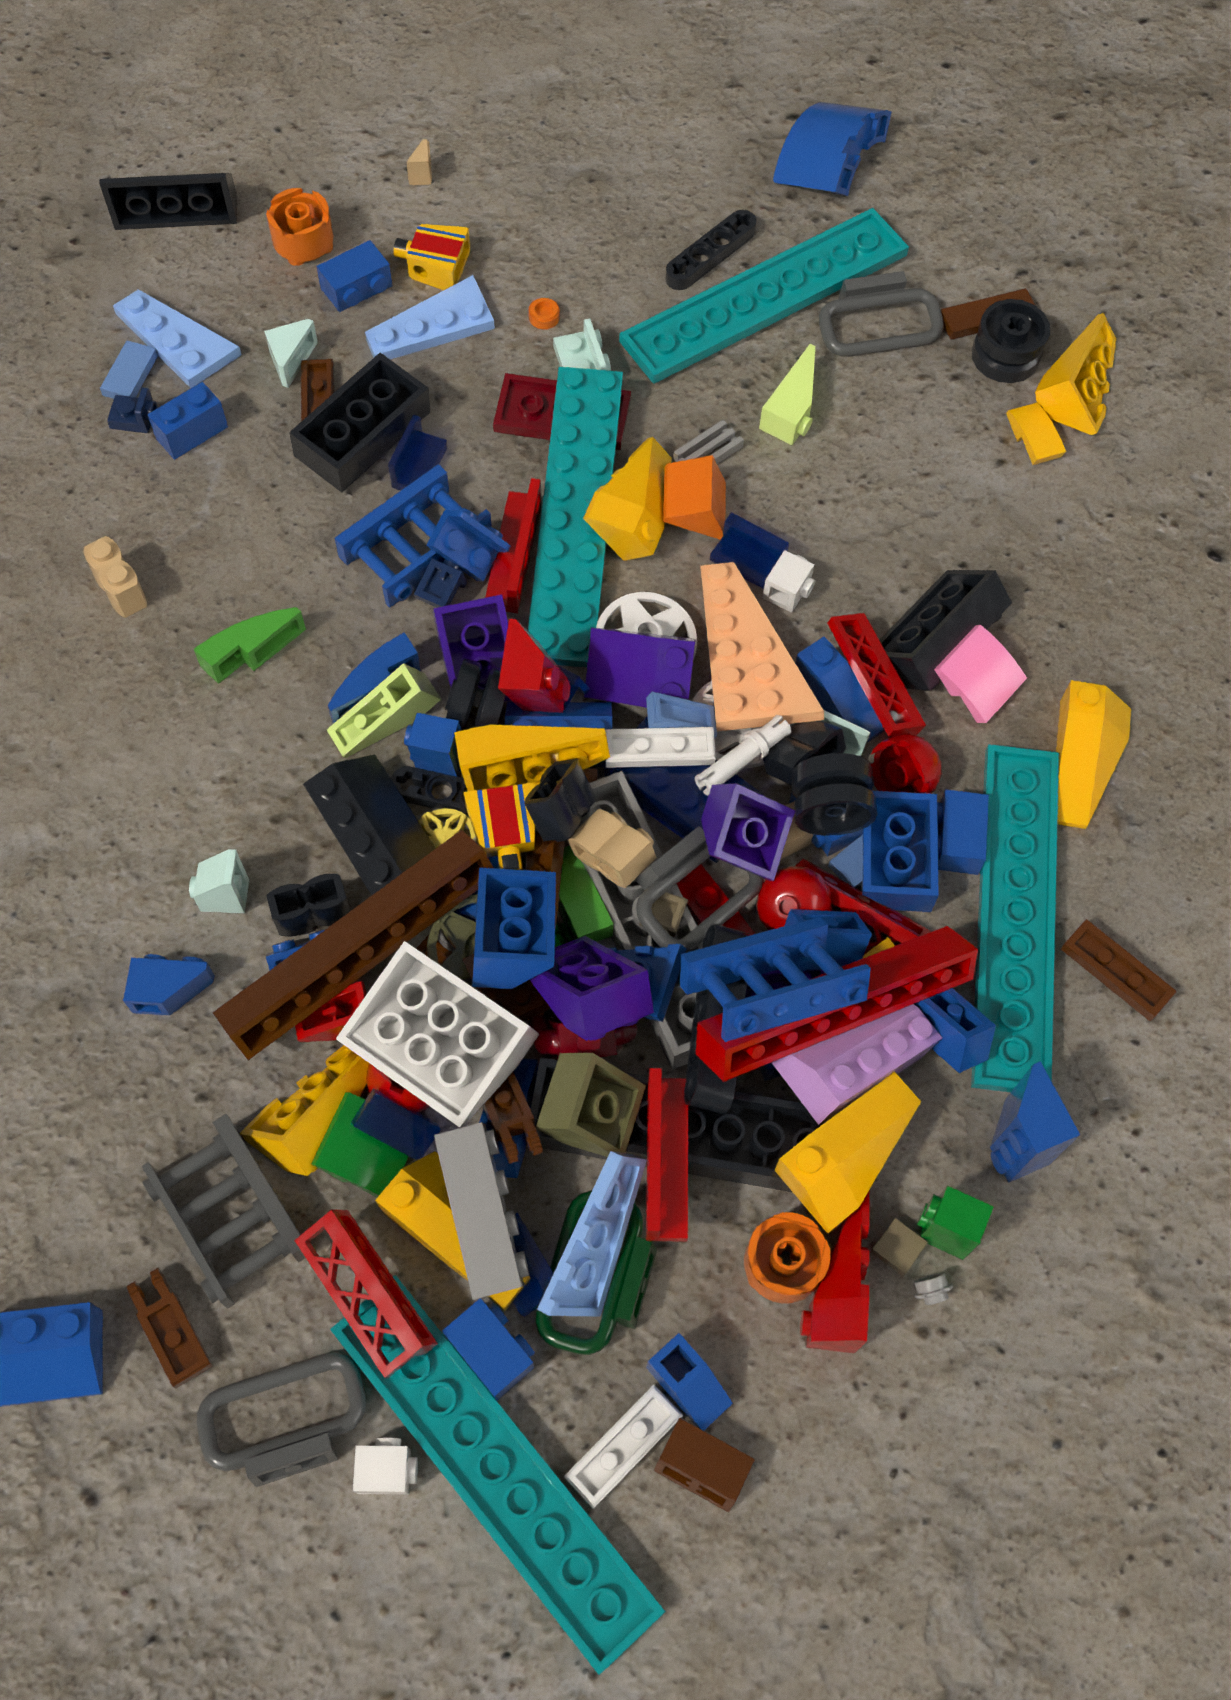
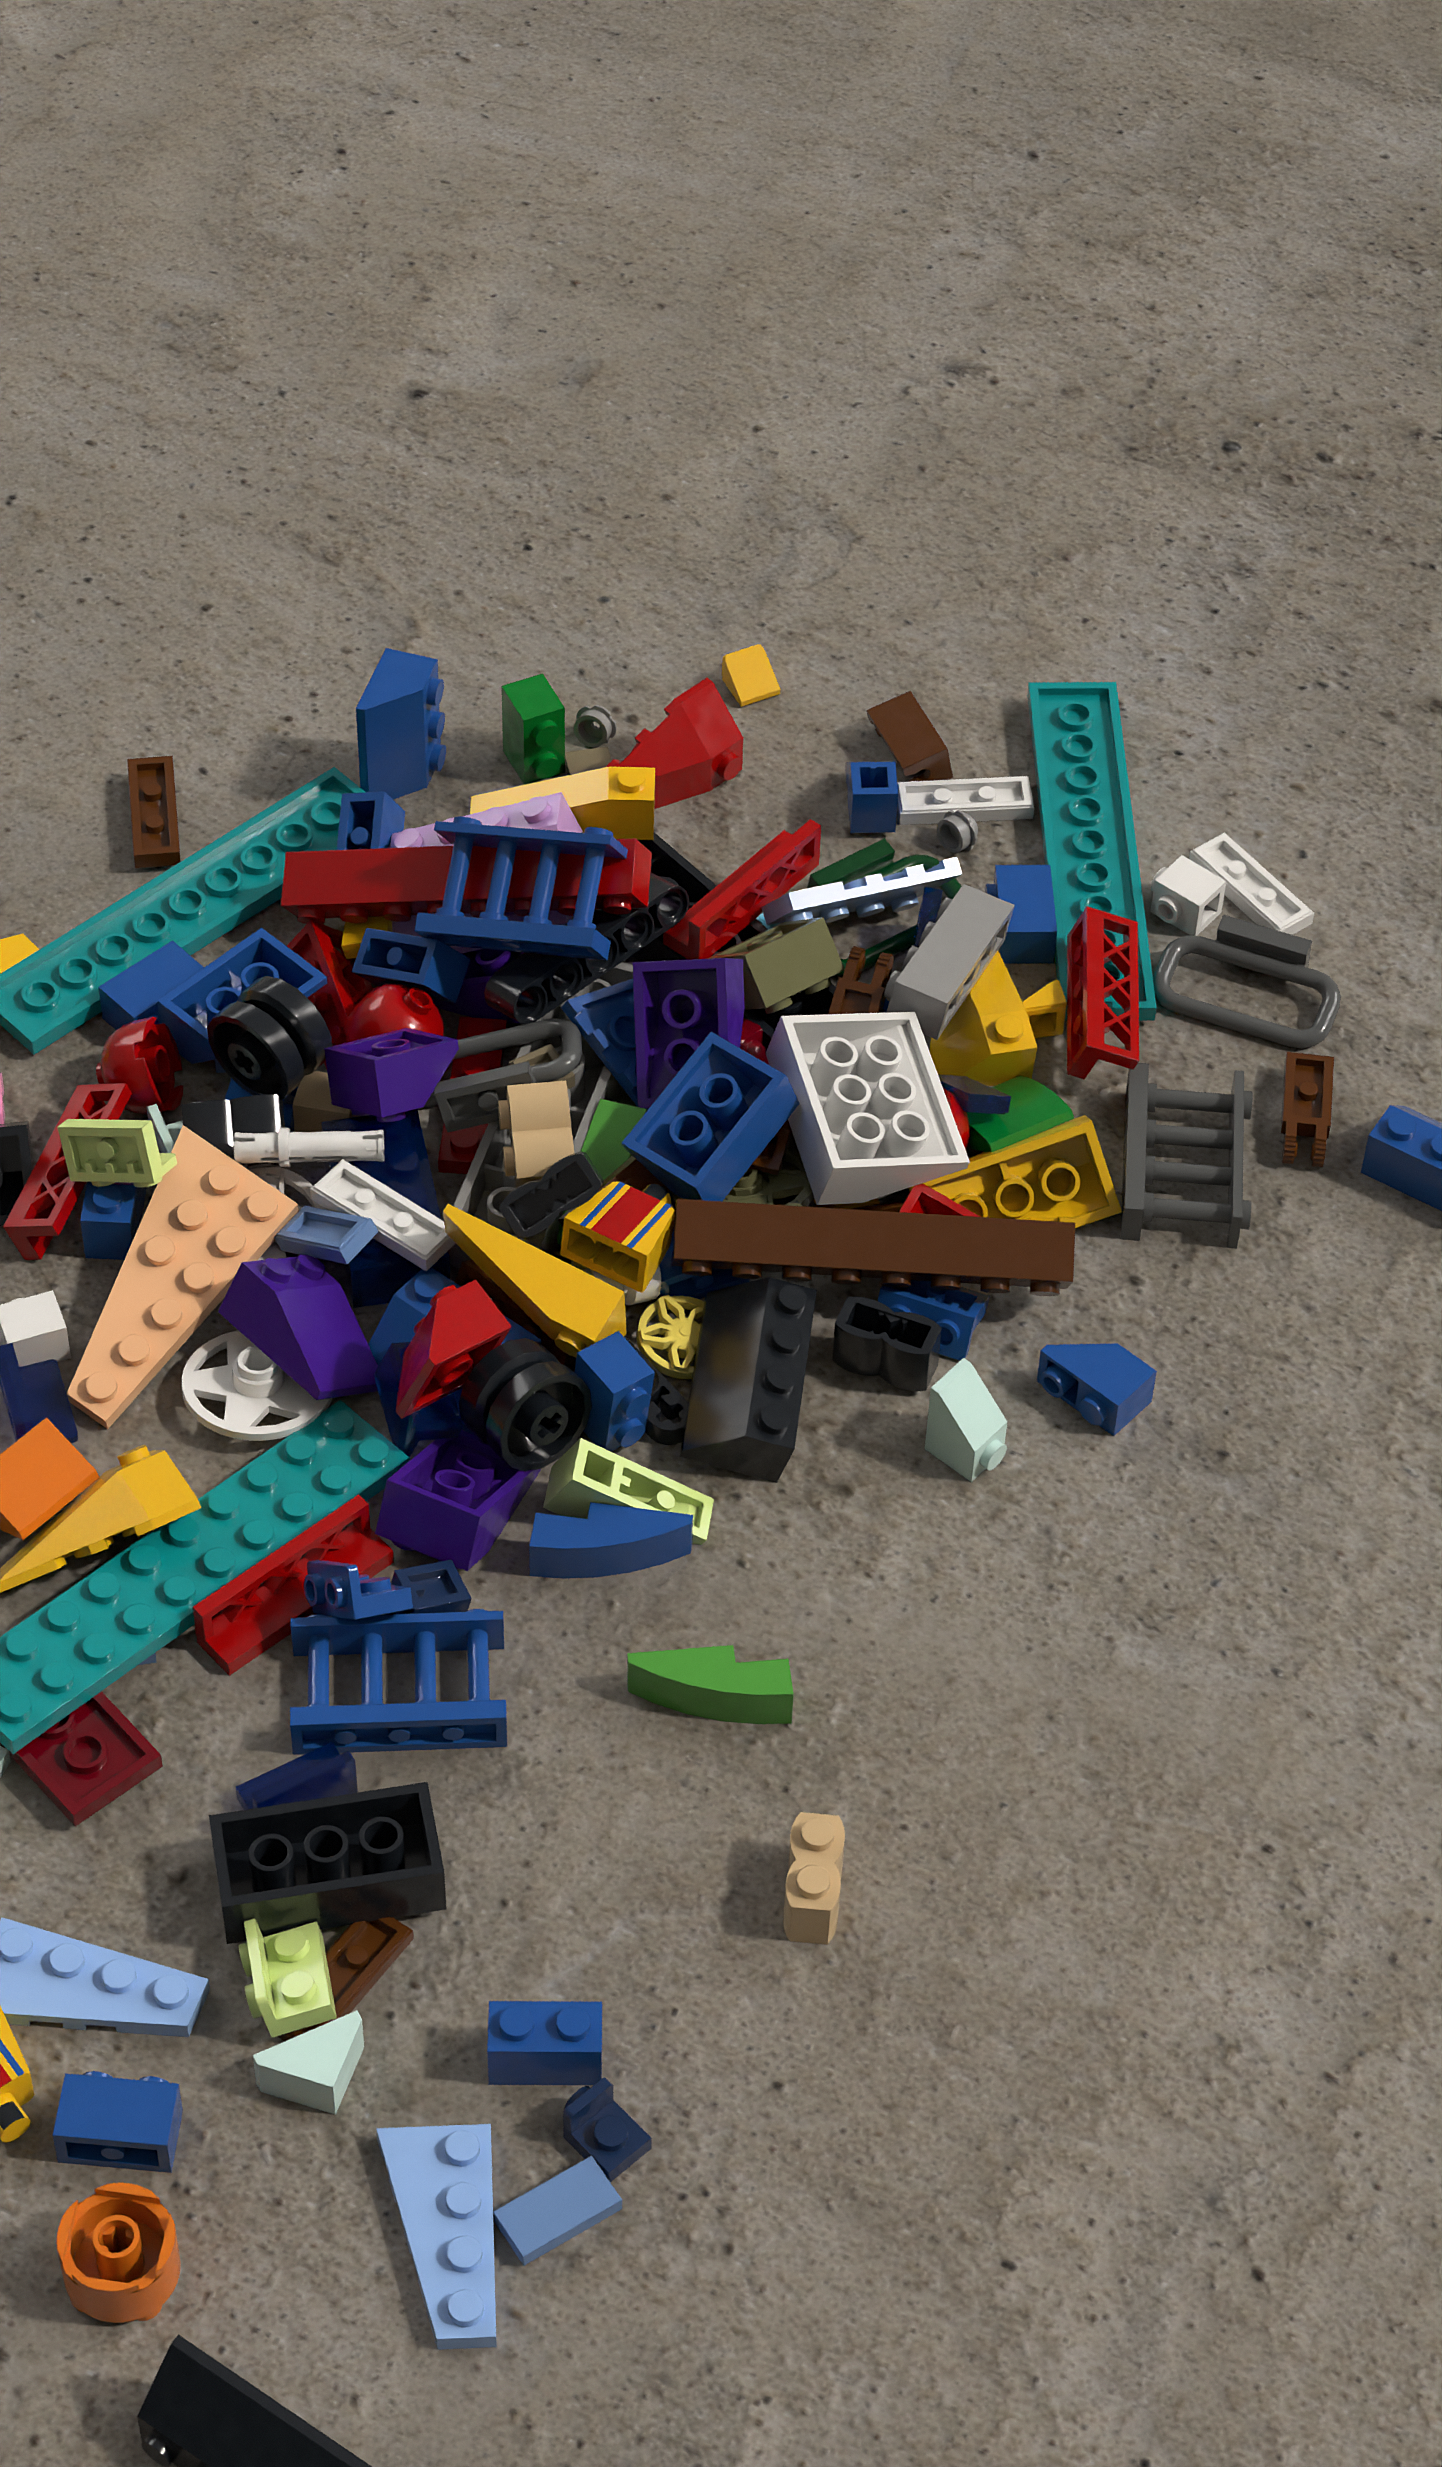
camera: 140 degrees left, 15 degrees down
orange brick [744,1212,830,1304] -> none
none -> yellowish green bracket [57,1119,178,1188]
none -> yellowish green bracket [239,1918,337,2037]
none -> yellow slope [722,644,781,707]
none -> light grey plate [937,810,978,853]
none -> yellow slope [1023,980,1067,1038]
none -> white tile [1189,833,1314,935]

